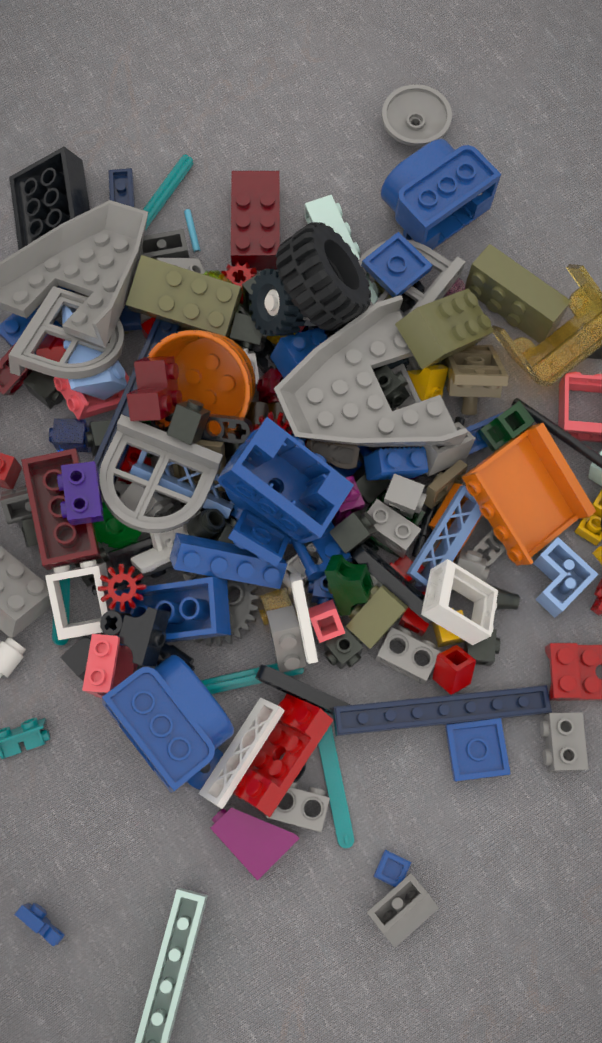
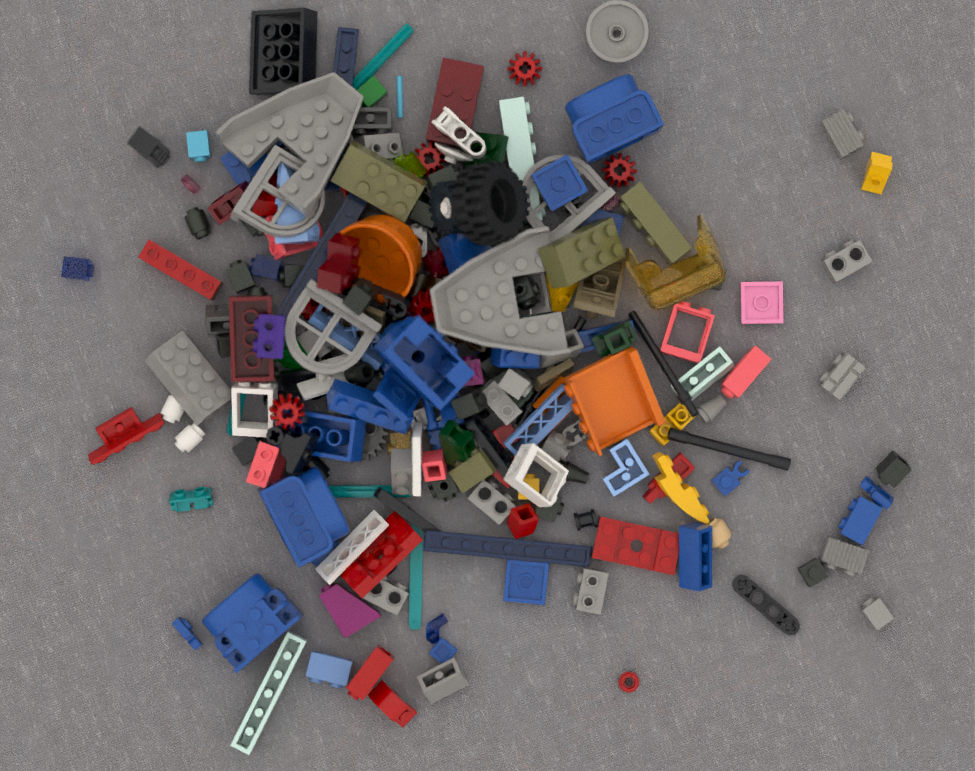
camera: 15 degrees right, 15 degrees up
none -> blue brick [202,573,304,673]
none -> pearl dark grey brick [226,260,256,294]
none -> medium blue piece [306,650,353,689]
none -> red brick [346,645,394,700]
none -> green brick [357,76,388,107]
none -> red brick [368,680,417,728]
none -> clear blue arm [426,613,448,644]
none -> white piece [431,106,486,159]
none -> white dish [434,142,474,164]
none -> red gear [507,51,543,87]
none -> black bush [574,509,598,531]
none -> red gear [602,153,637,189]

